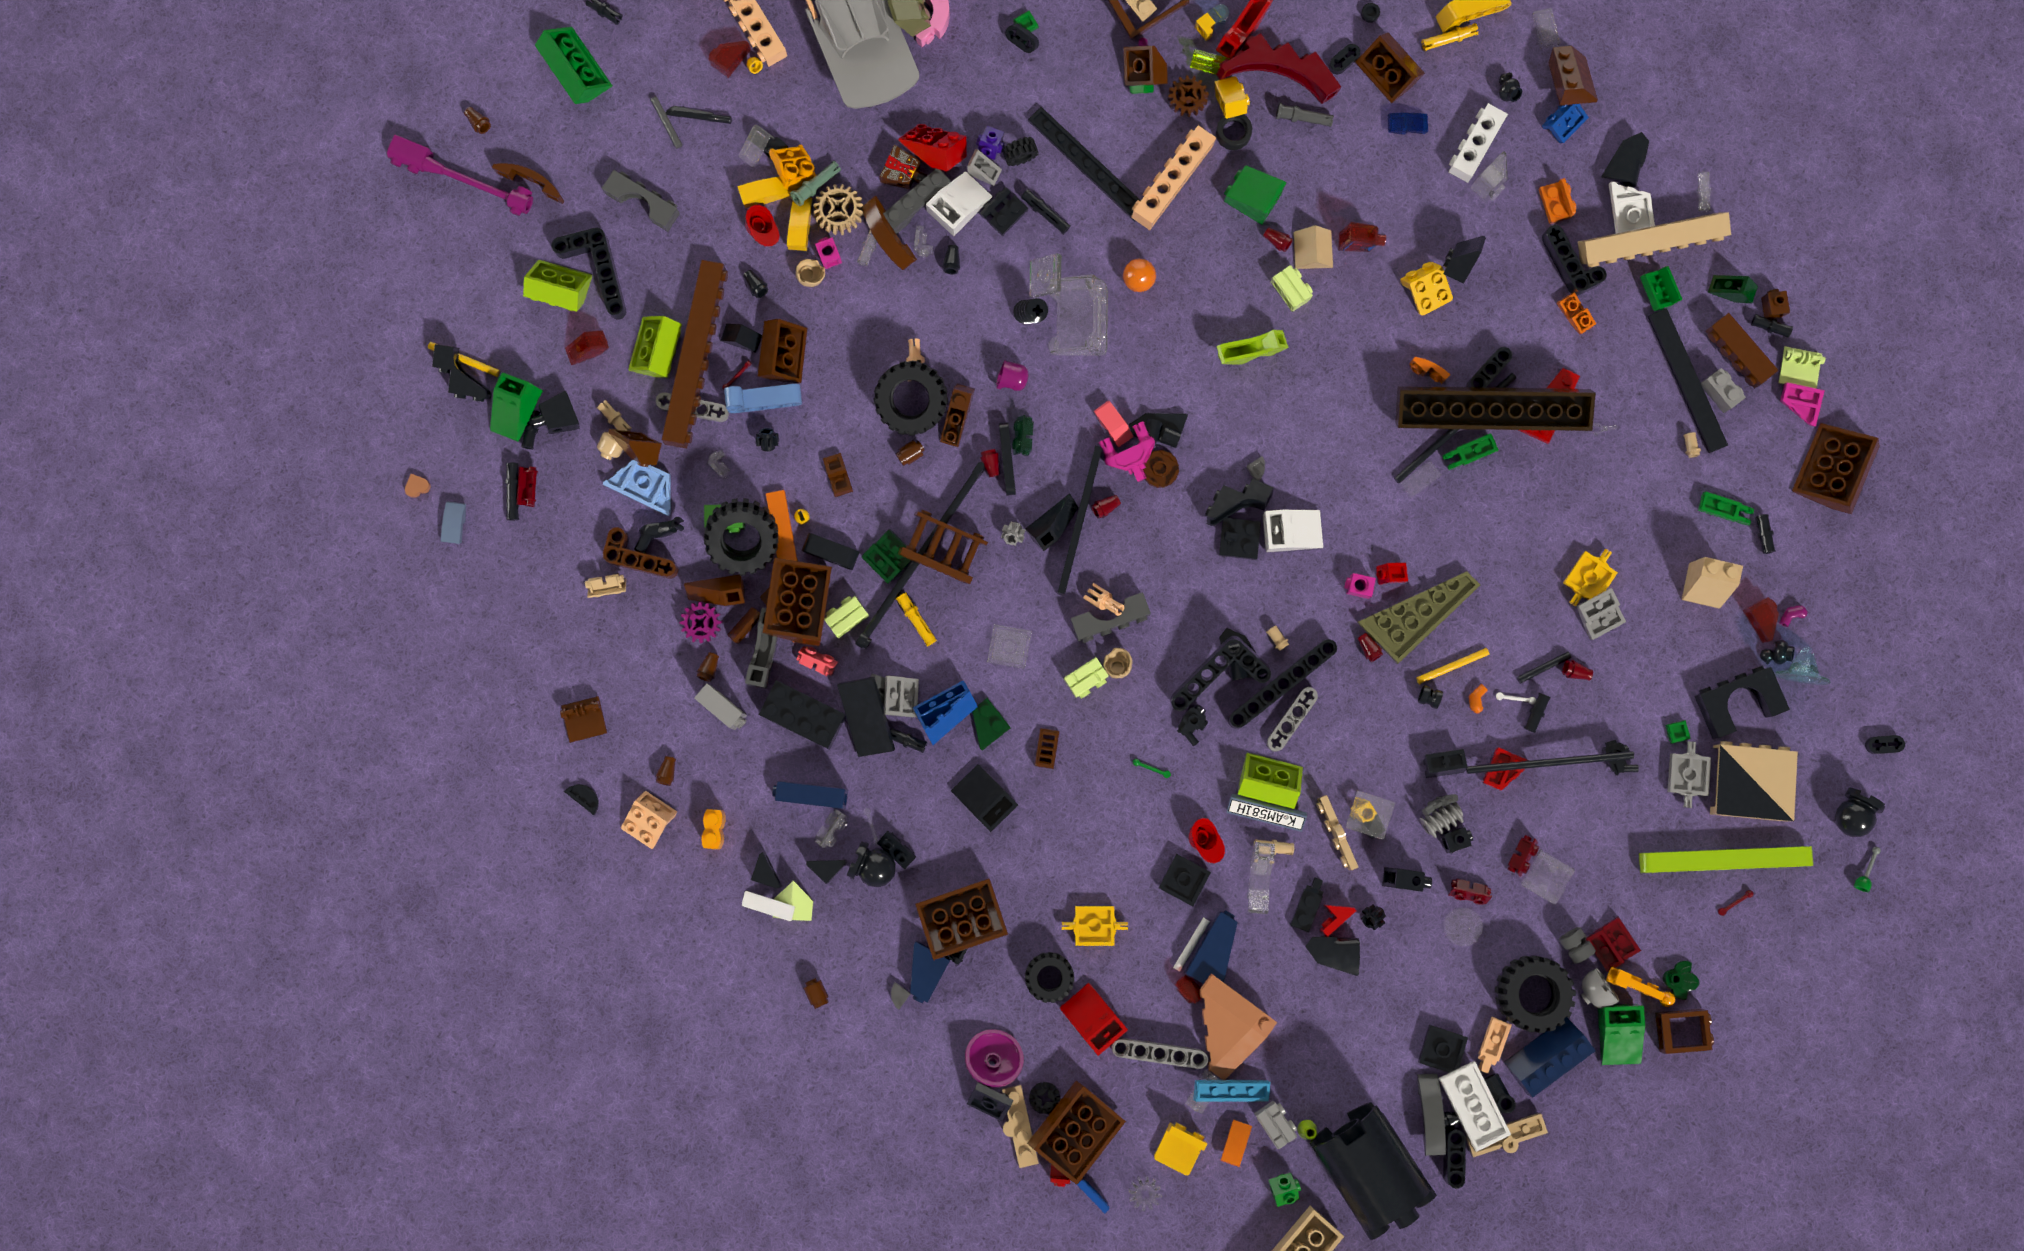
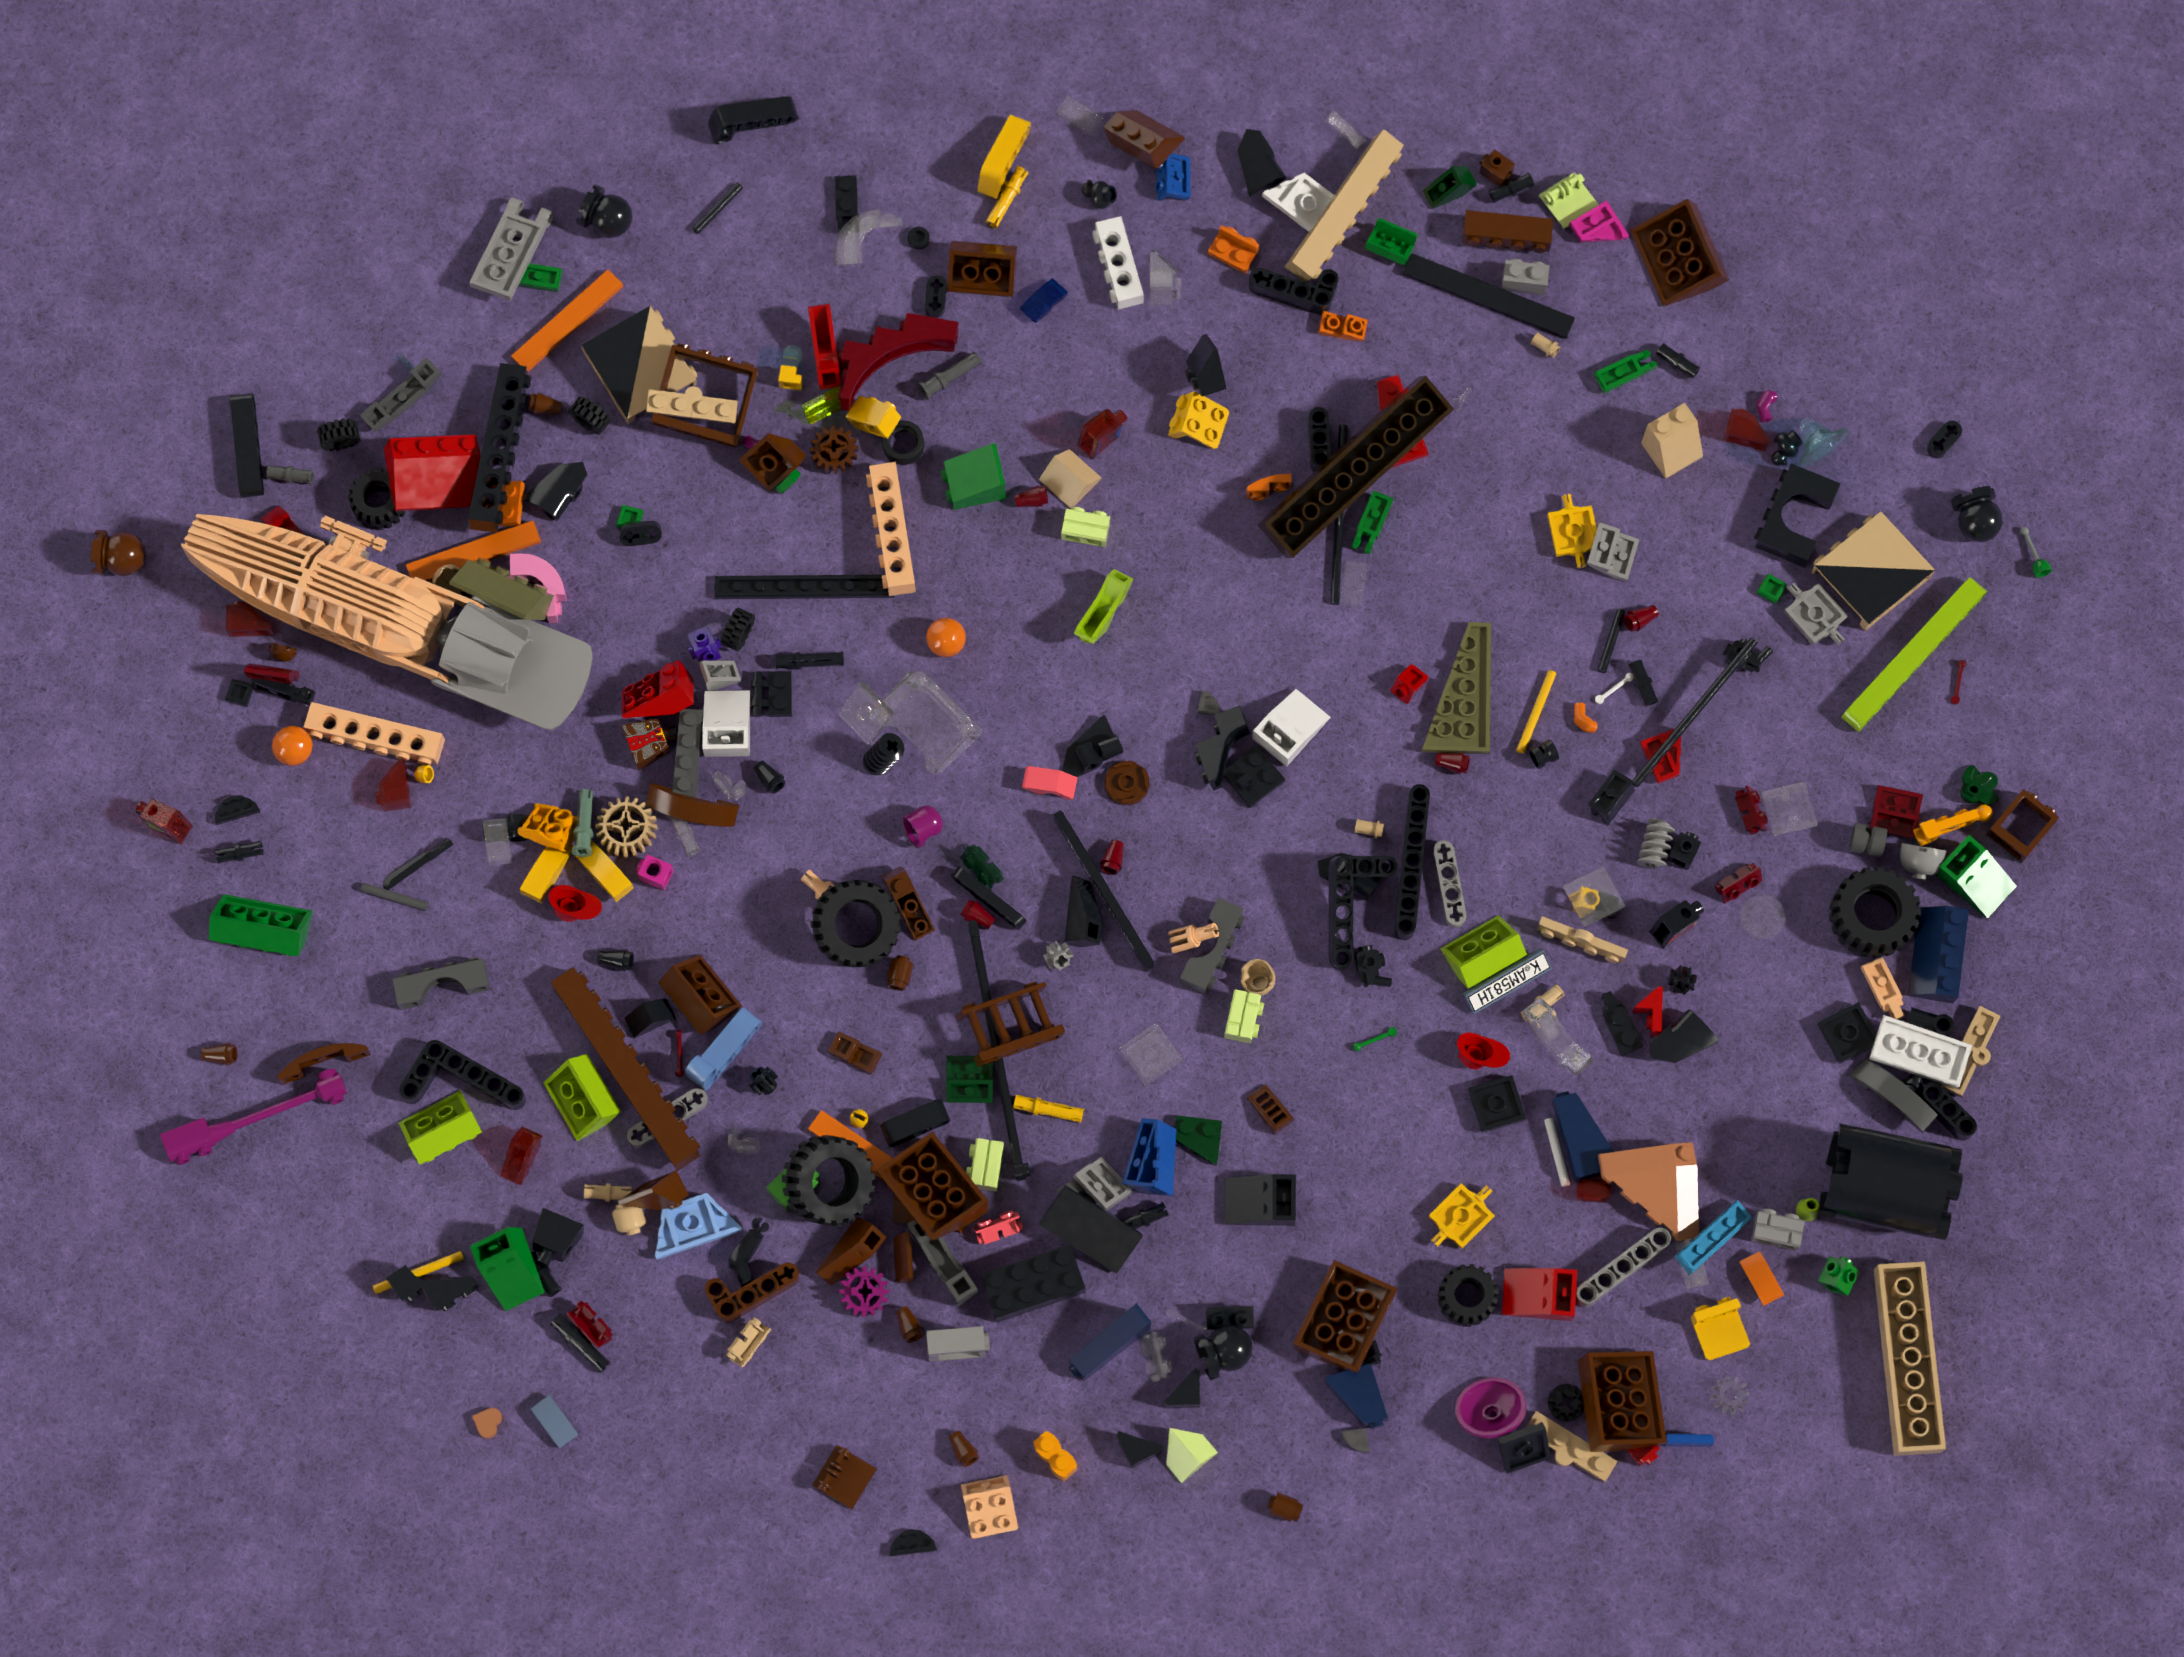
camera: 45 degrees left, 10 degrees down
white sticker [742,891,795,921] -> none
tan hair [796,259,825,288] -> none
dark pink connector [1099,421,1155,482] -> none
dark pink brick [1345,573,1376,599] -> none
dark grey piece [1422,794,1458,816] -> none

